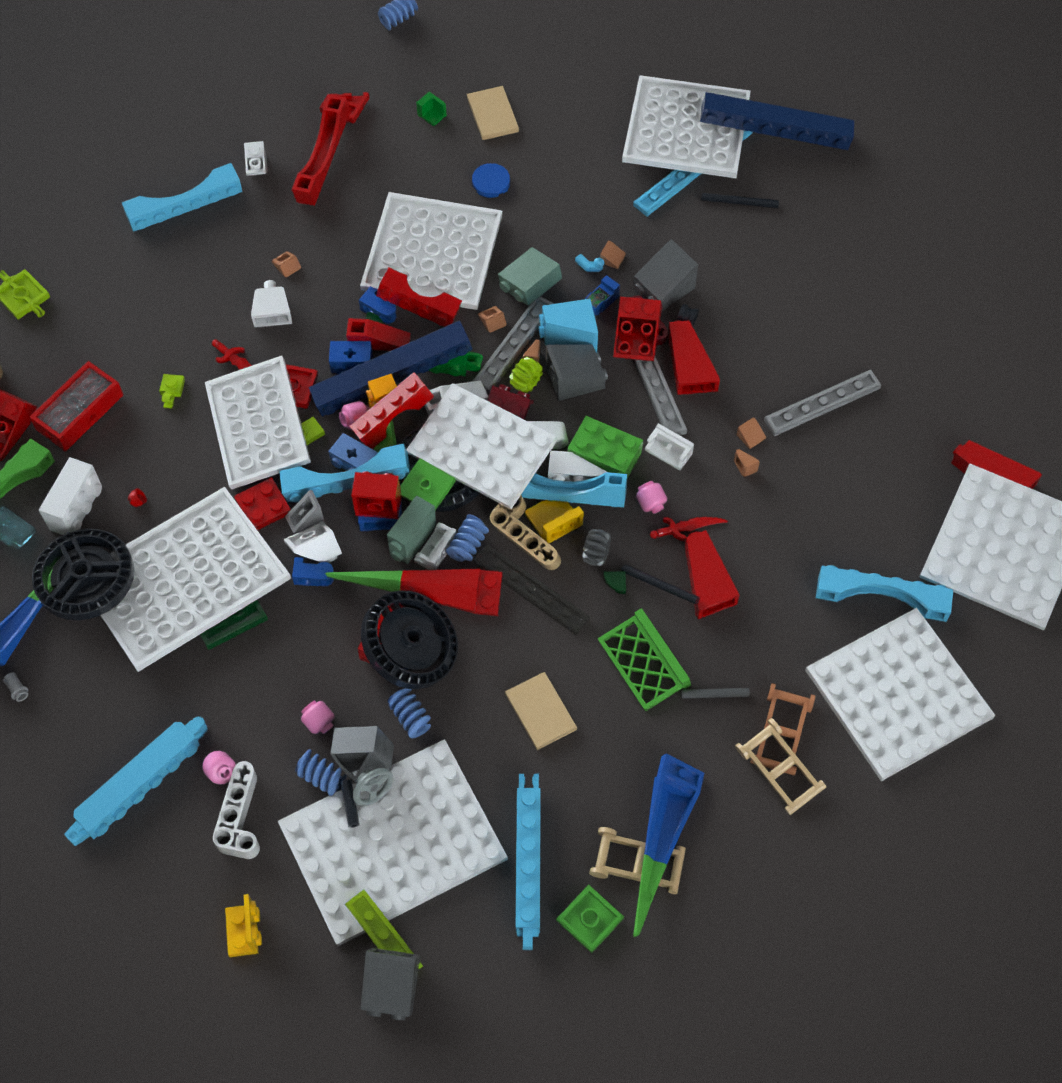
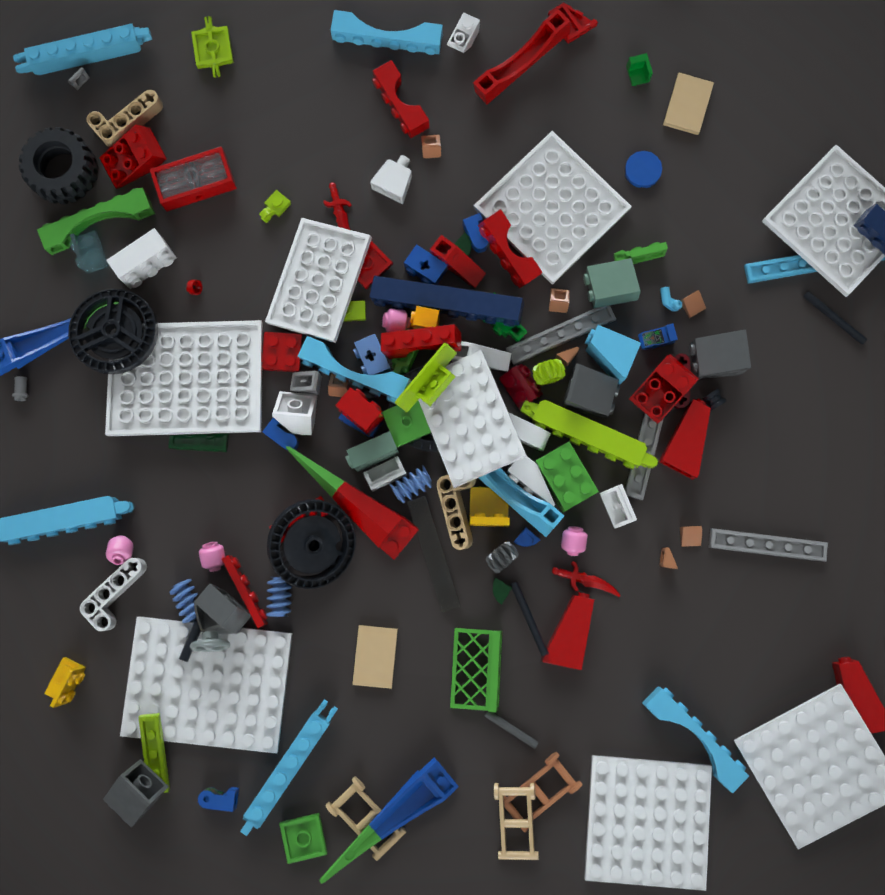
camera: 35 degrees right, 20 degrees up
none -> blue leg [198,787,239,812]
none -> red plate [222,555,268,628]
none -> nougat slope [328,373,349,397]
none -> red arch [372,60,429,139]
none -> lime bracket [395,343,456,412]
none -> blue tile [513,527,540,547]
none -> lime hinge [521,400,658,469]
none -> bright green hinge [613,242,668,264]

